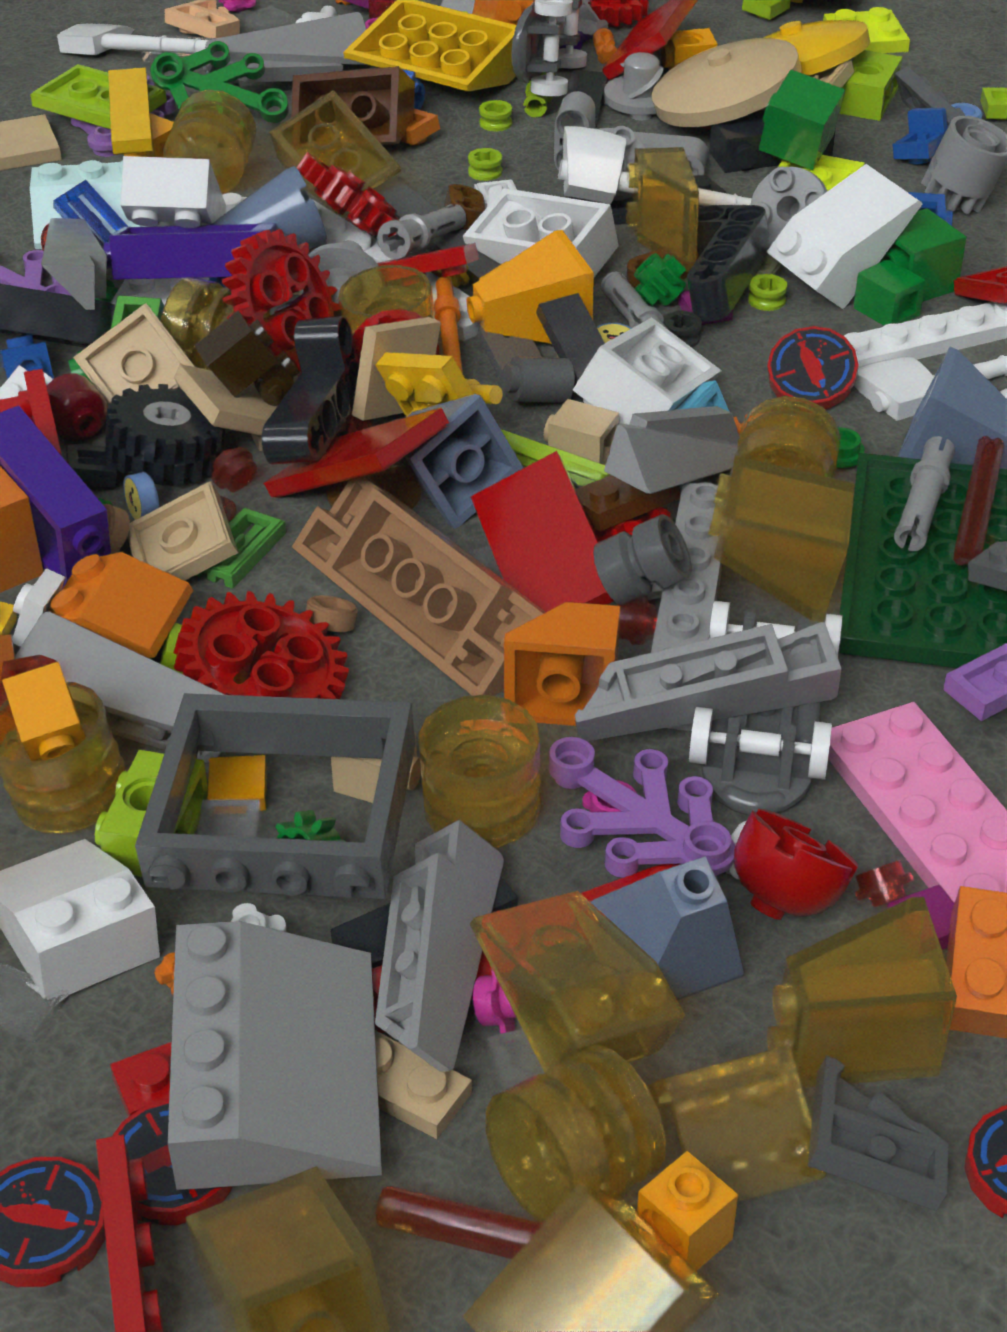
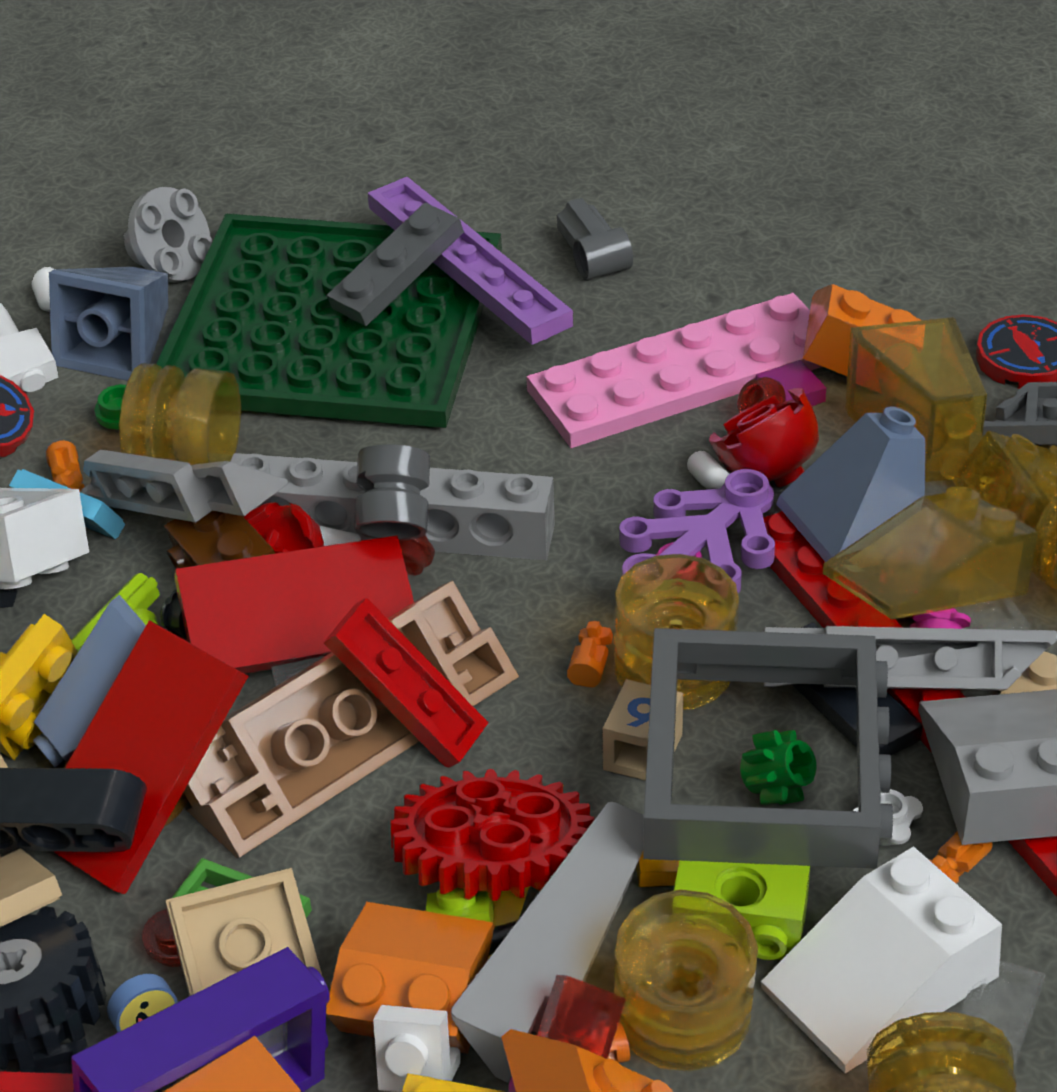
camera: 90 degrees left, 0 degrees up
light orange brick [2,661,87,761] -> none
clear red plate [212,447,257,493] -> none
medium nougat tile [305,595,358,635] -> none
orange slope [504,602,620,726] -> none
tan brick [544,399,619,465] -> none
light grey wedge [575,622,841,741] -> none
dark grey piece [689,601,842,816] -> none
clear yellow slope [708,456,855,622] -> none
light grey pin [894,436,956,551] -> none
clear red axle [953,435,1004,566] -> none
none -> red plate [323,597,489,768]

